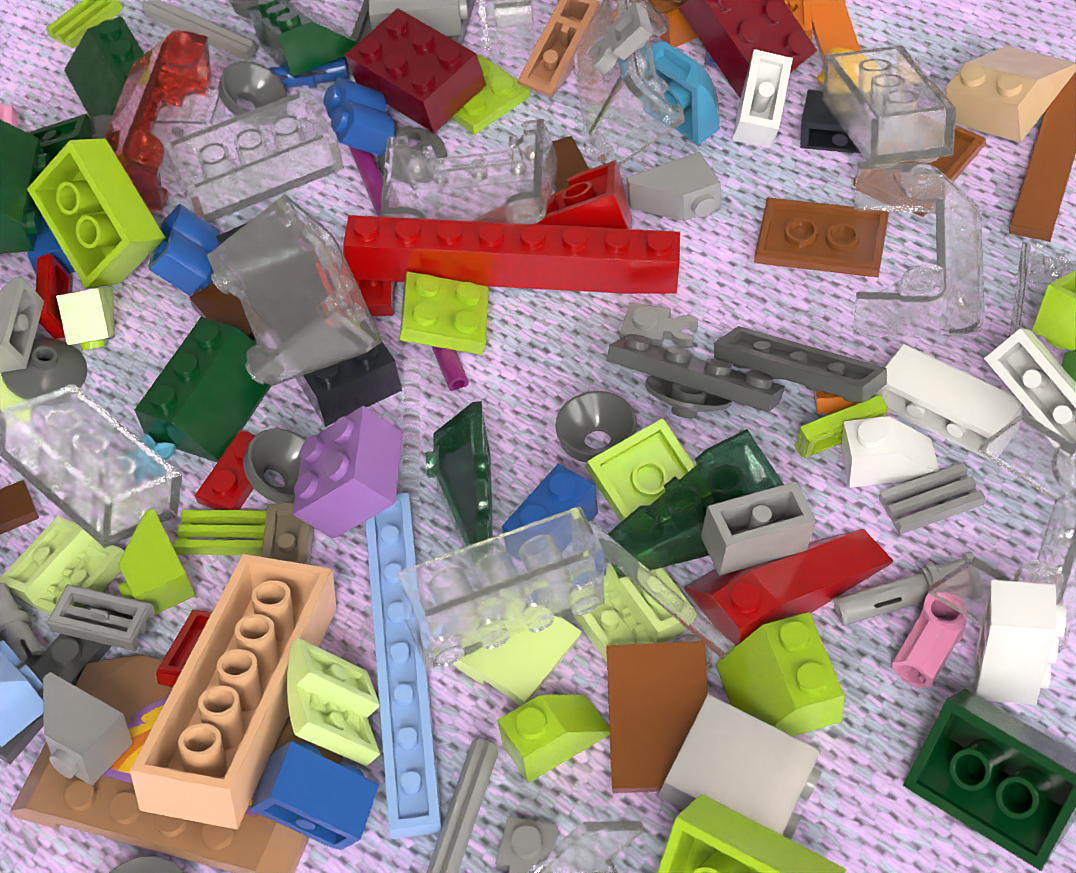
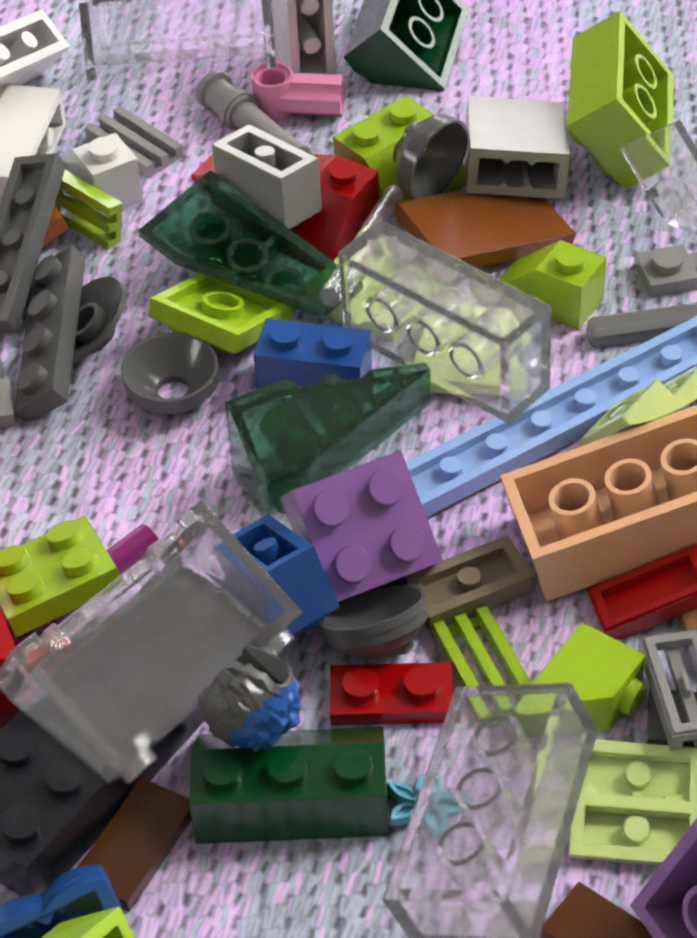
camera: 120 degrees left, 5 degrees down
none -> dark grey piece [197,644,301,752]
none -> blue brick [218,514,340,636]
none -> dark grey piece [393,114,469,199]

